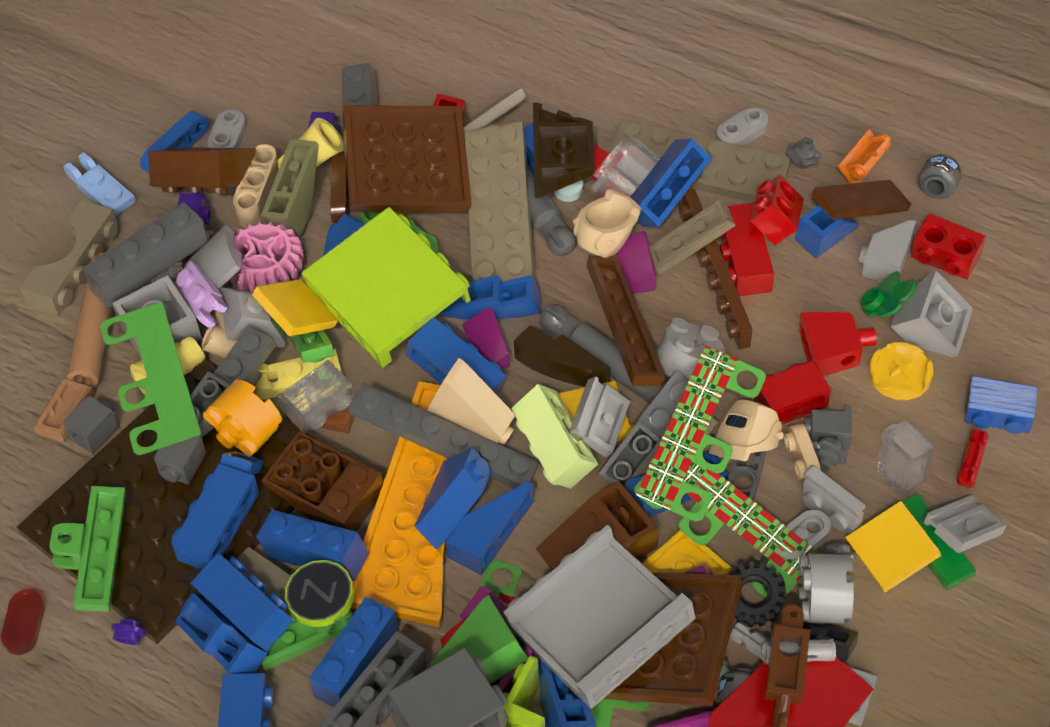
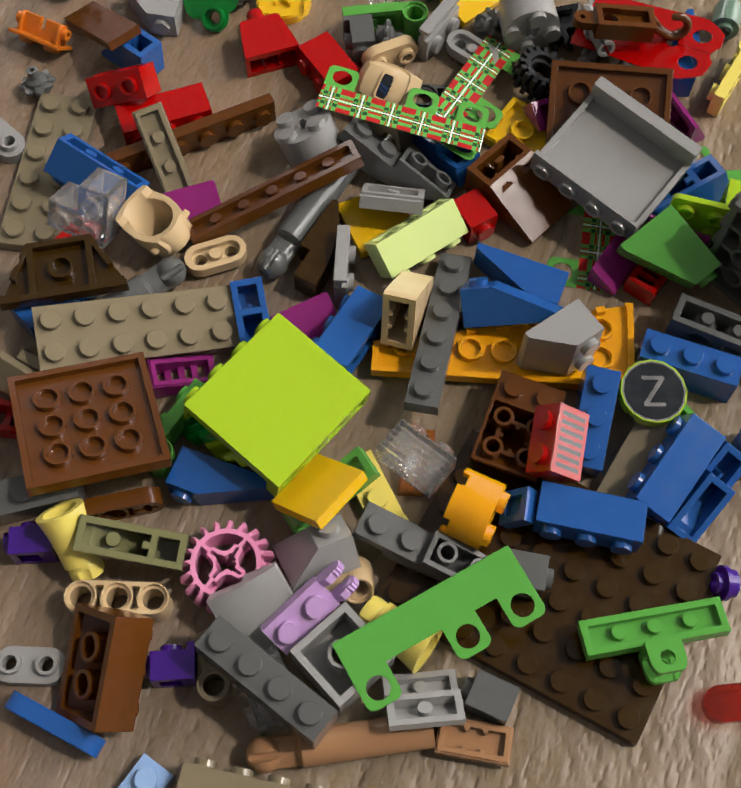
camera: 105 degrees left, 10 degrees up
none -> magenta slope [146,354,215,399]
none -> tan plate [184,235,247,277]
none -> light grey plate [333,225,356,304]
none -> bright green plate [342,1,428,41]
none -> light grey slope [382,669,466,731]
none -> red brick [454,188,498,245]
none -> light grey slope [516,299,604,376]
none -> red brick [525,402,590,484]

